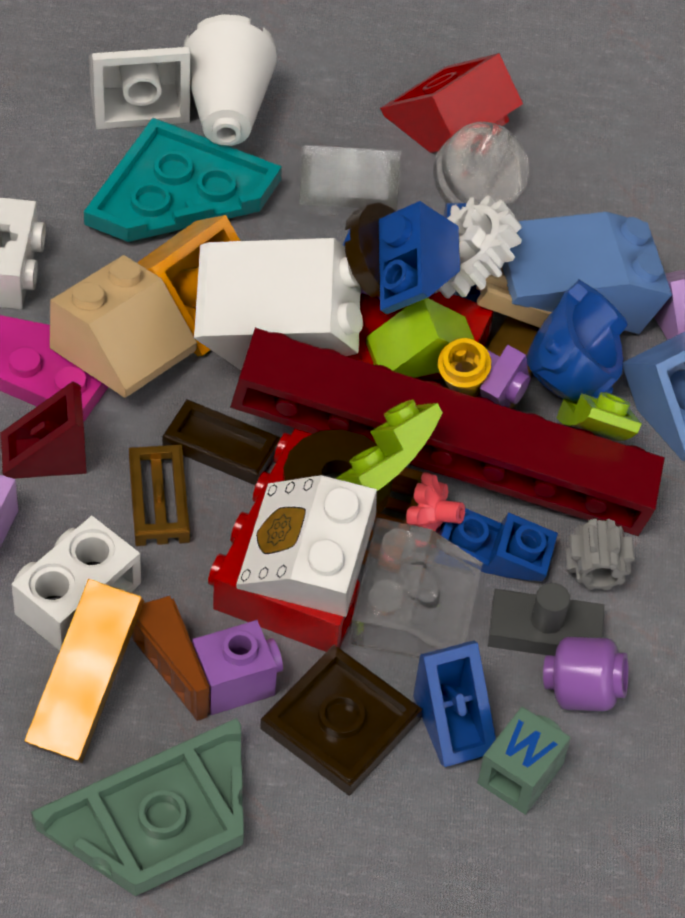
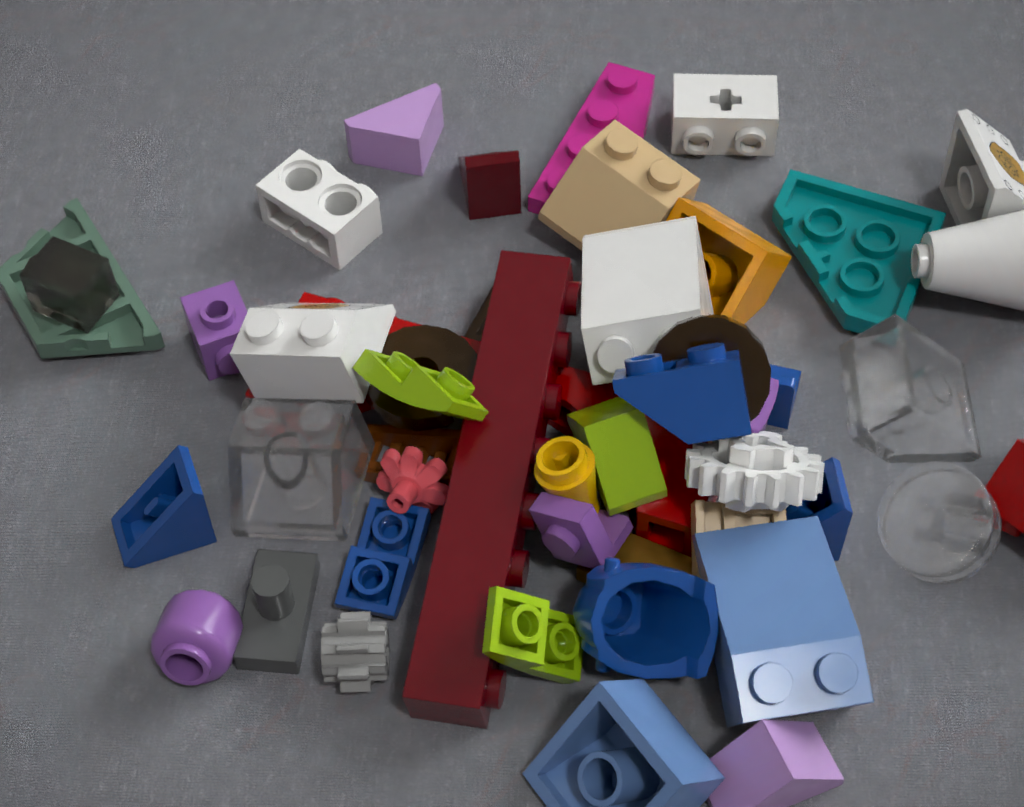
camera: 95 degrees right, 0 degrees up
tile [25,579,145,763] -> none
pearl gold tile [129,445,190,546] -> none
dark orange slope [131,596,210,721] -> none
dark brown tile [260,645,423,796] -> none
sand green brick [477,706,571,815] -> none
none -> clear smoke brick [19,236,120,334]

